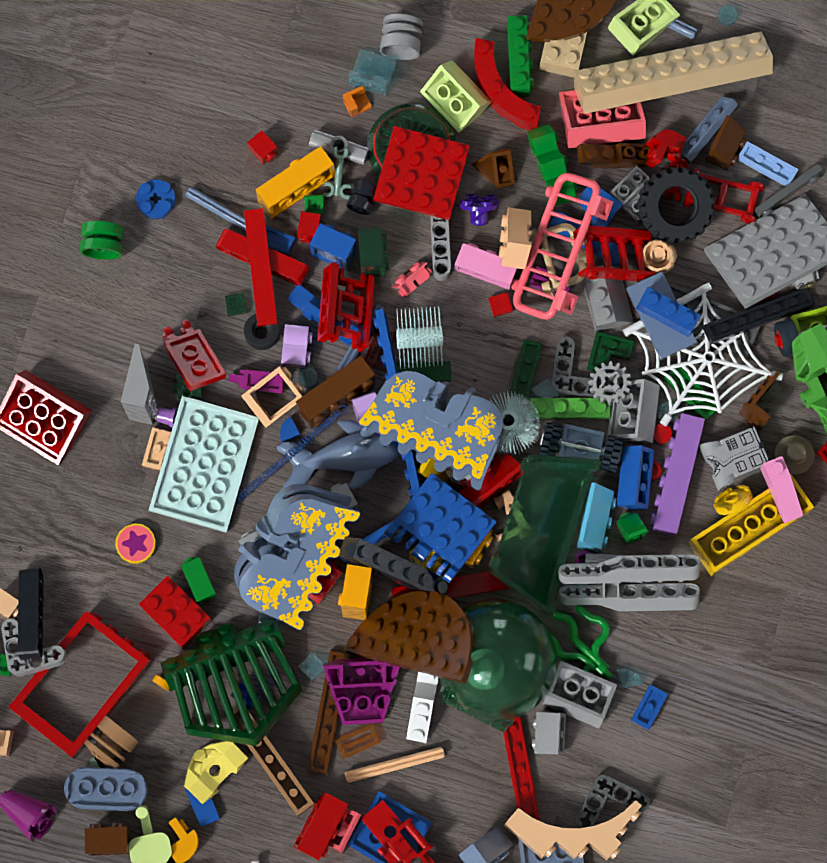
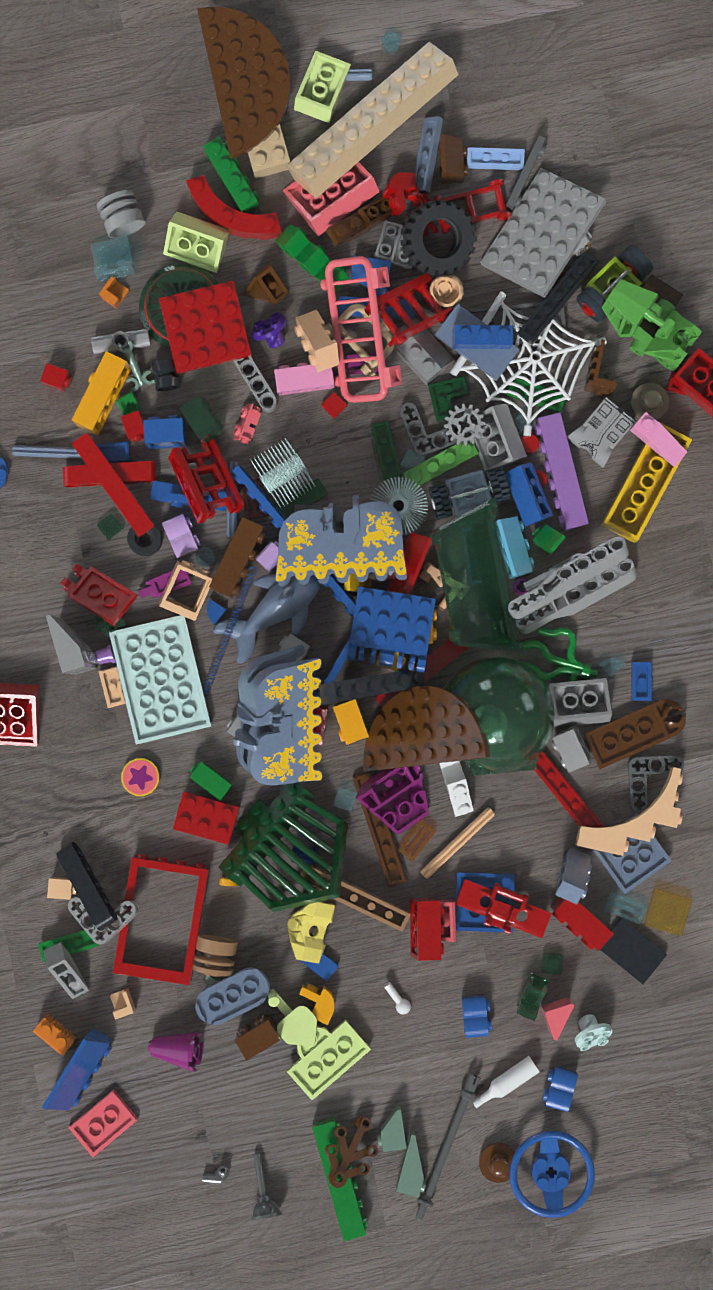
camera: 25 degrees left, 10 degrees up
yellow tile [713,485,753,515] -> none
none -> reddish brown plate [583,699,686,769]

